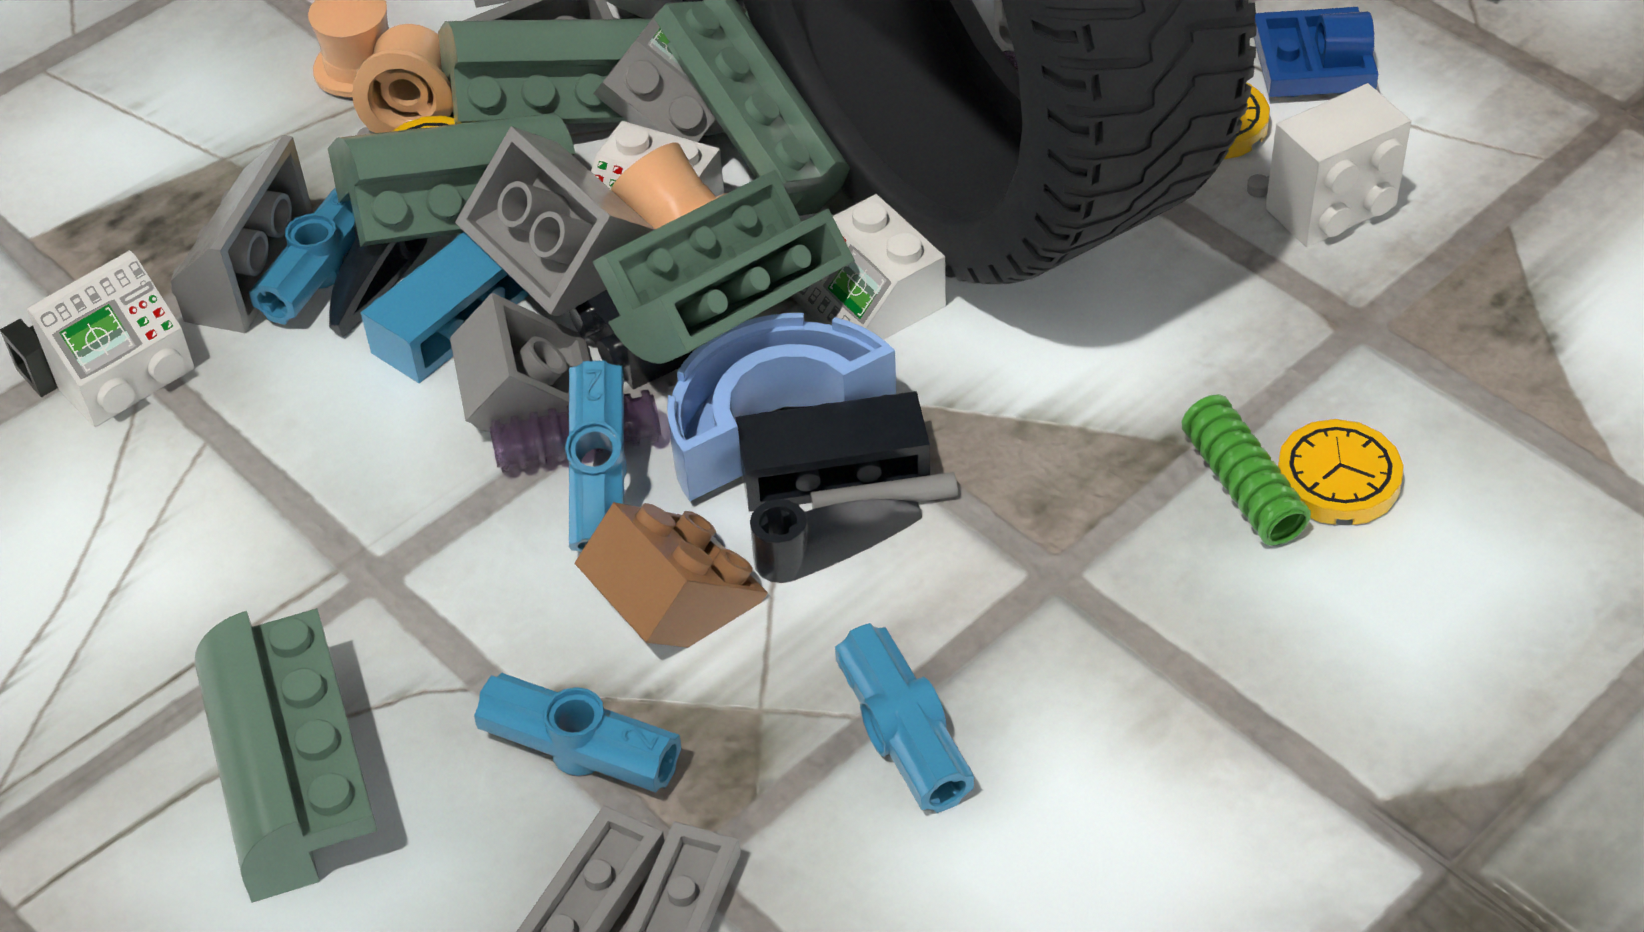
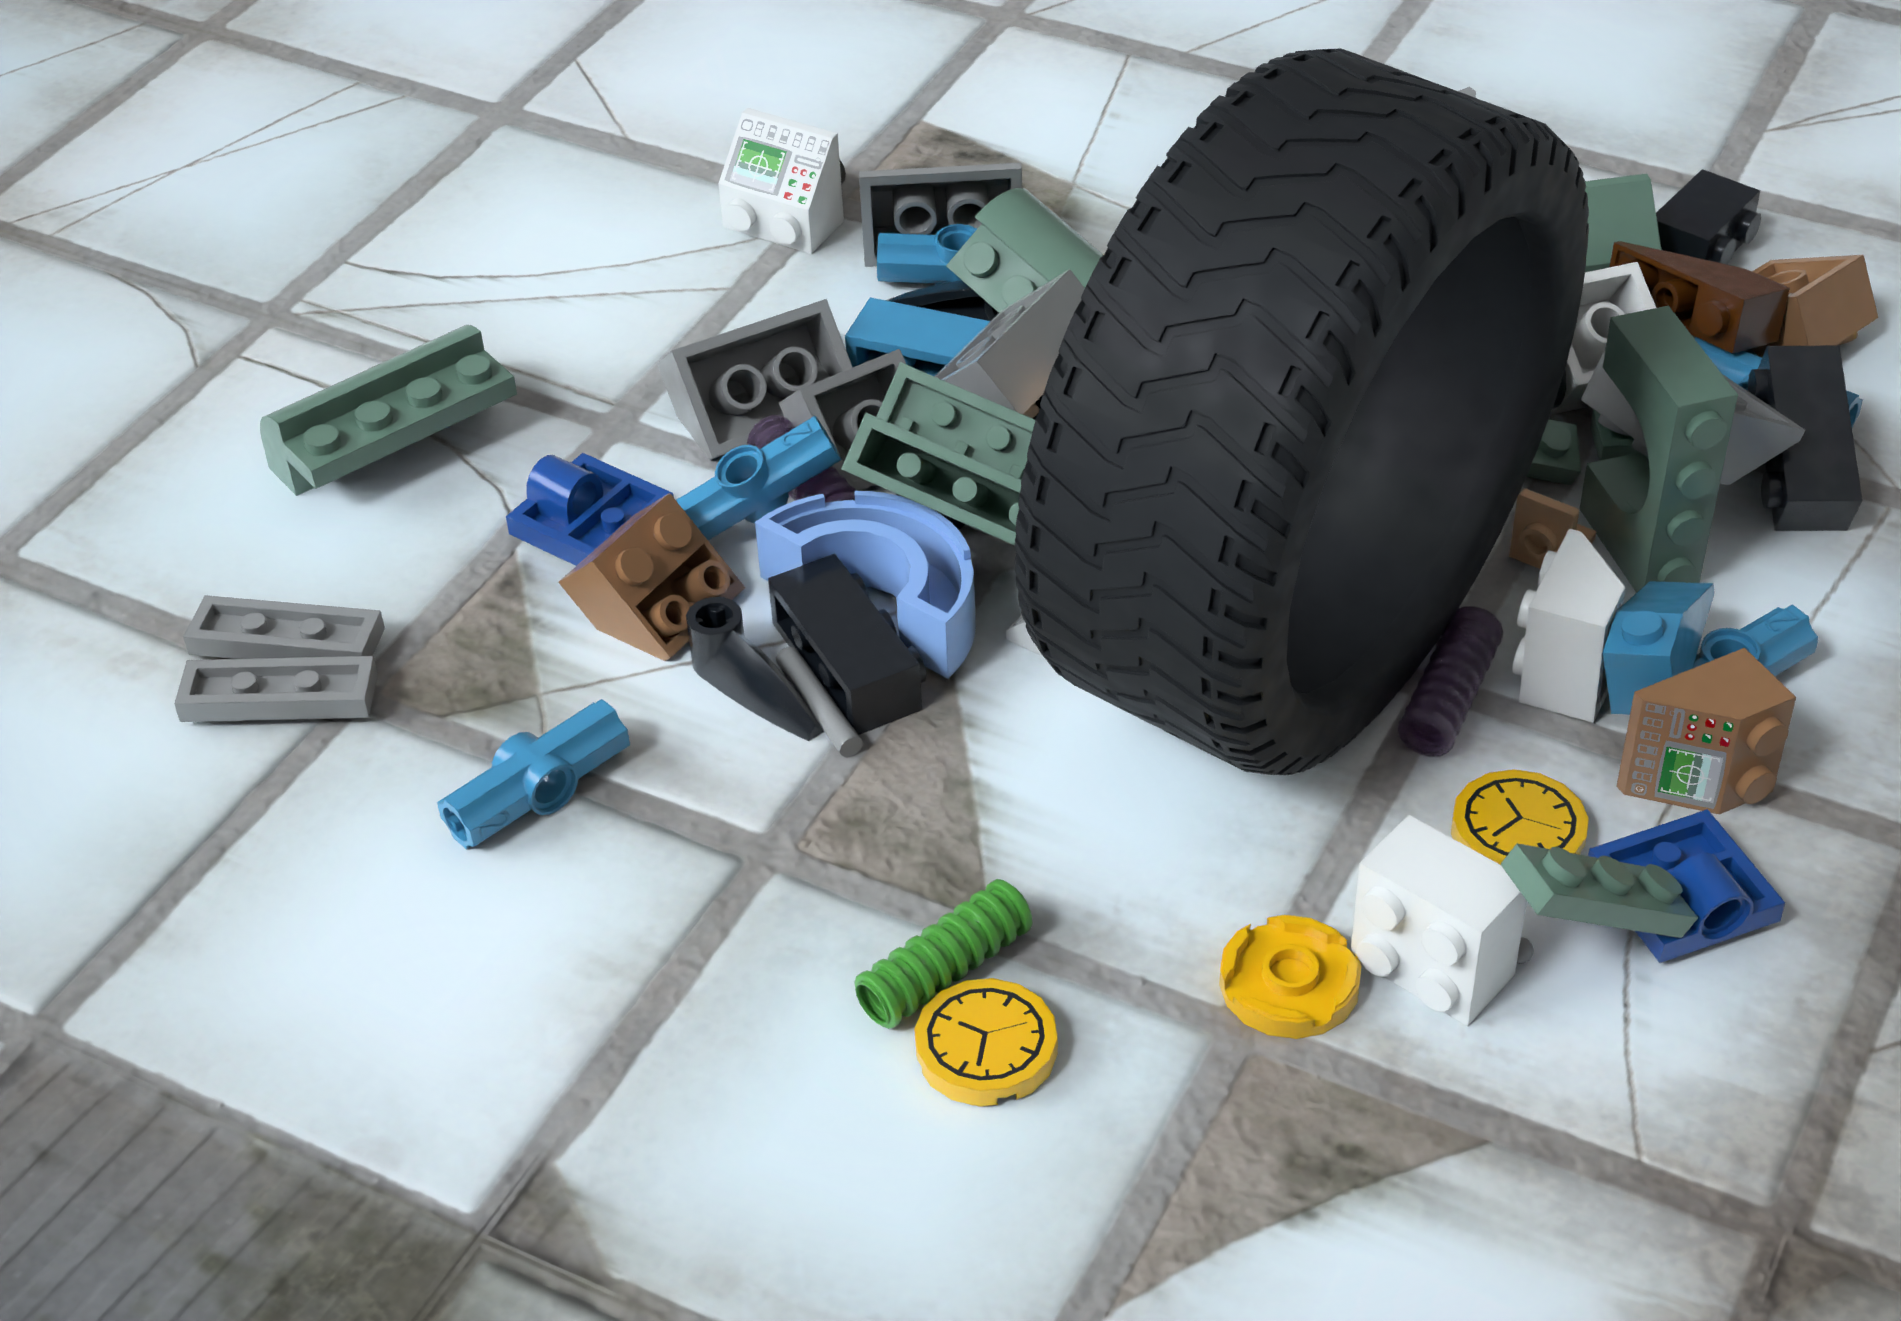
camera: 70 degrees right, 5 degrees down
dark azure piece [474,673,681,793] -> none
none -> blue plate [506,453,674,566]
none -> light grey slope [657,299,853,460]
none -> yellow tile [1219,915,1362,1039]
none -> sand green plate [1500,843,1698,938]

